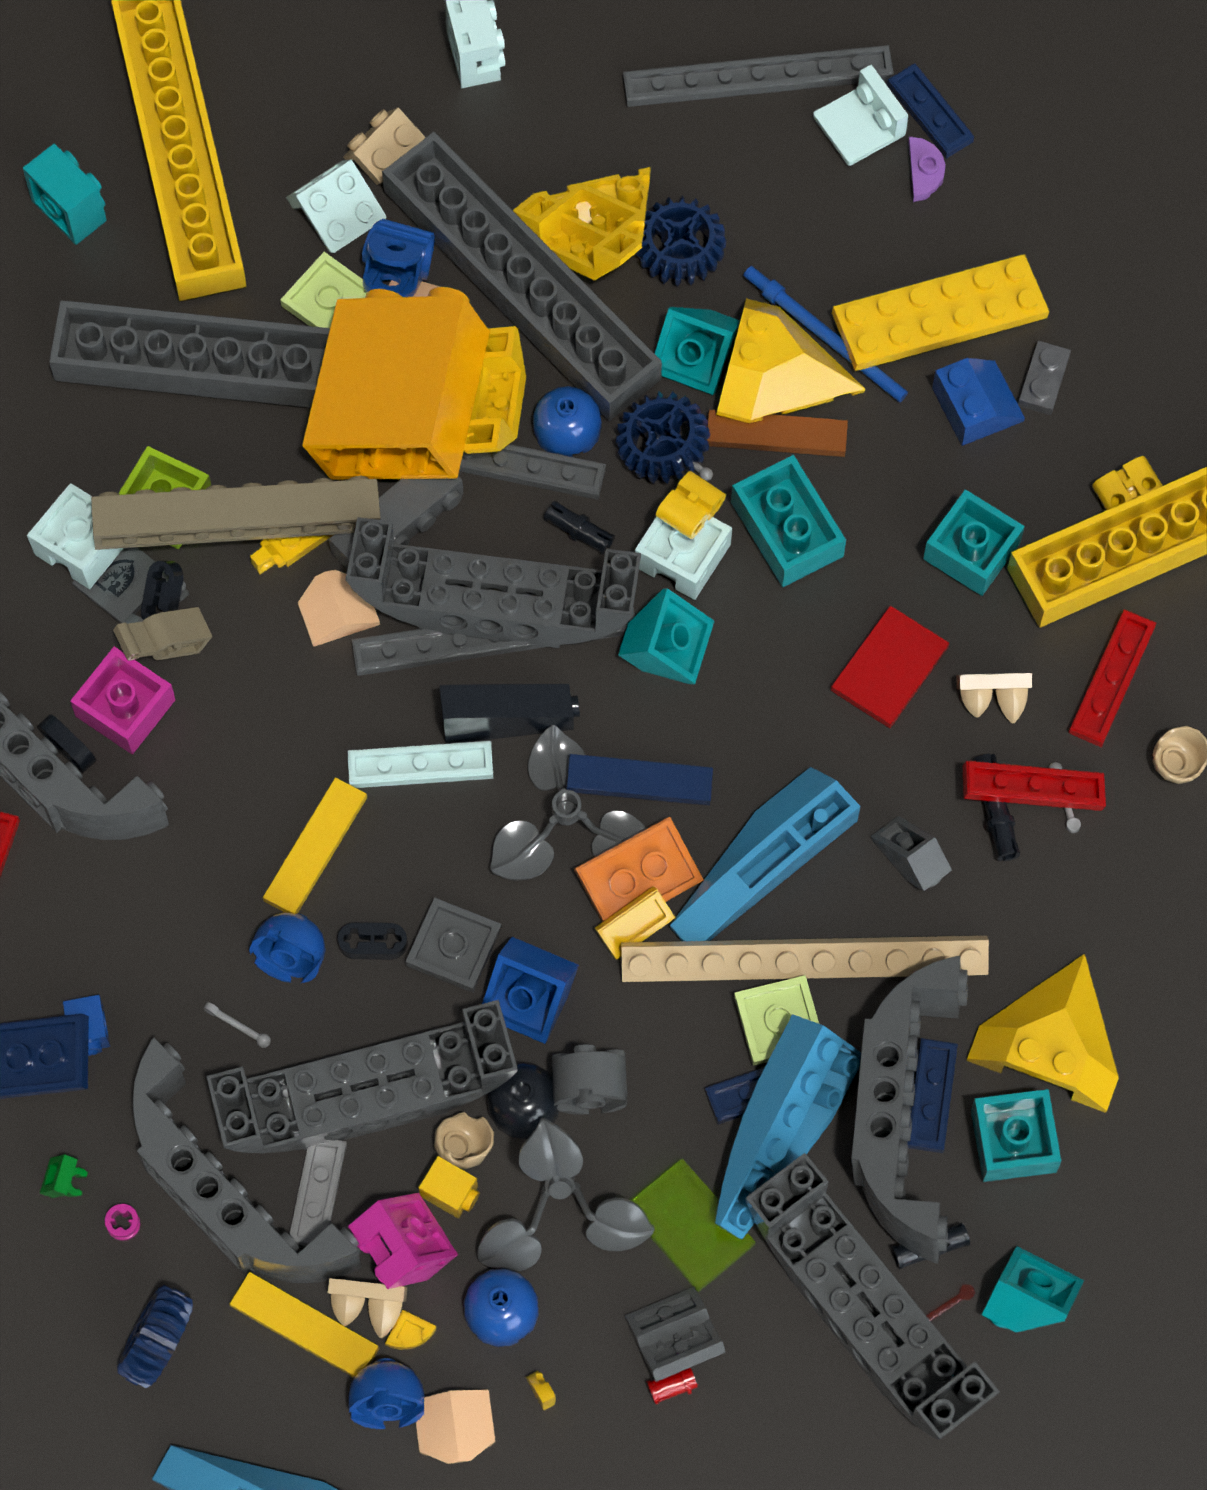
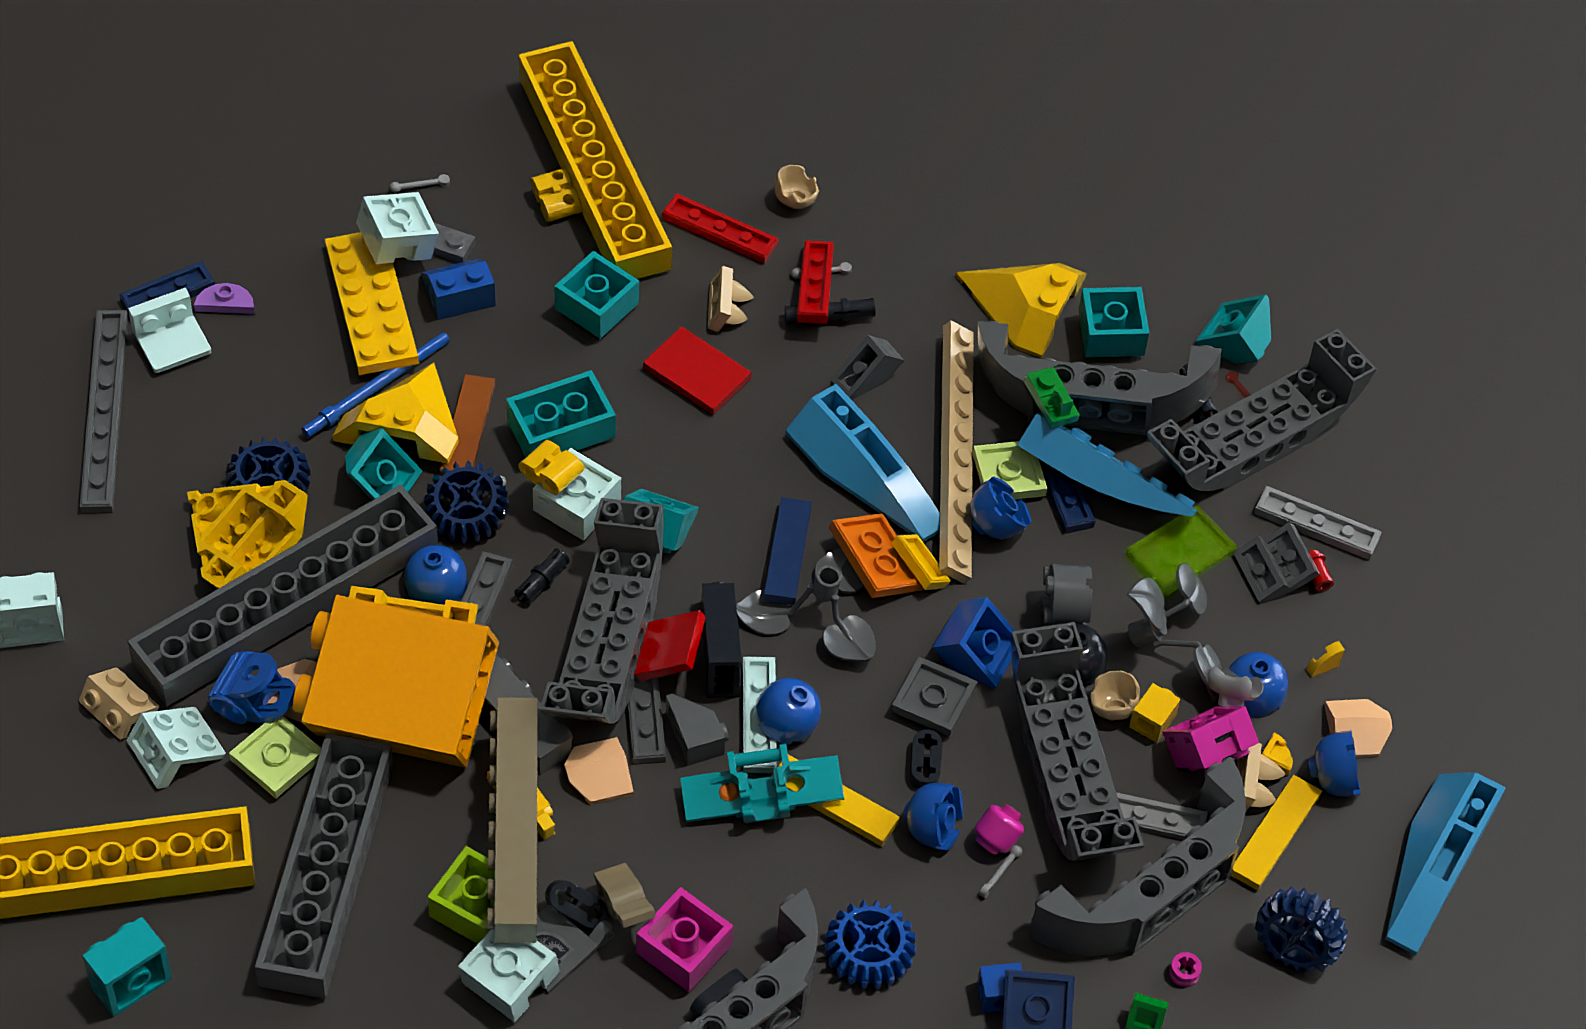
camera: 90 degrees left, 15 degrees down
none -> light aqua piece [356,192,439,264]
none -> light grey hinge [389,174,450,193]
none -> red tile [634,610,706,681]
none -> dark grey slope [666,694,729,766]
none -> teal piece [680,744,844,823]
none -> blue cylinder [754,678,822,744]
none -> blue gear [824,899,916,990]
none -> blue cylinder [970,477,1032,540]
none -> dark pink head [975,804,1024,855]
none -> green hinge [1024,367,1080,429]
none -> light grey piece [1208,667,1264,706]
none -> light grey tile [1254,486,1382,560]

